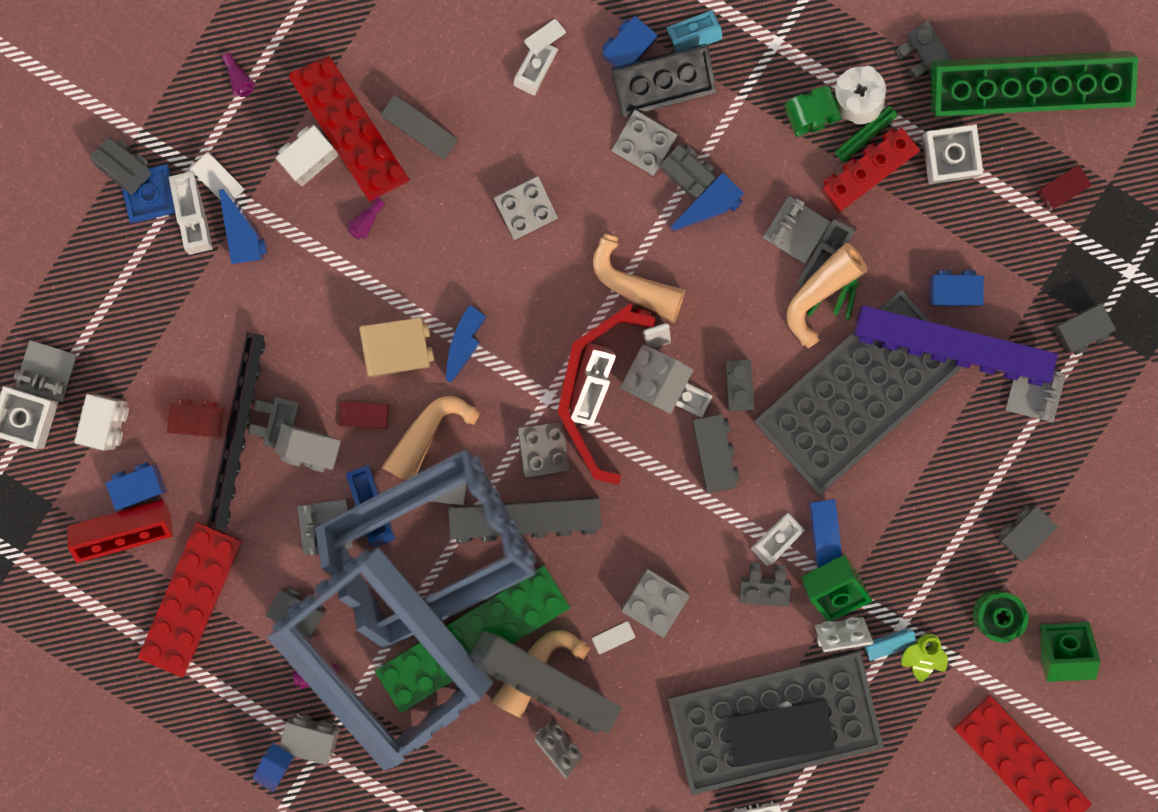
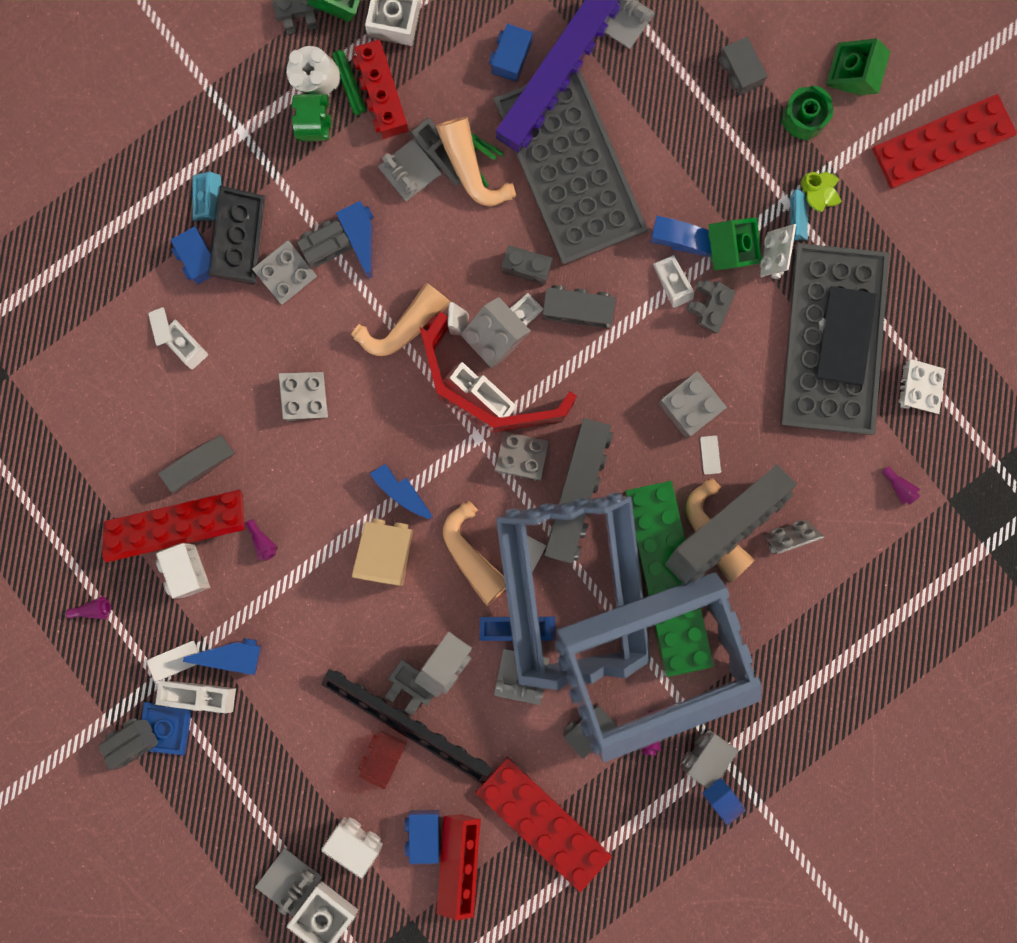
camera: 70 degrees left, 5 degrees down
dark red slope [338,401,390,430] -> none

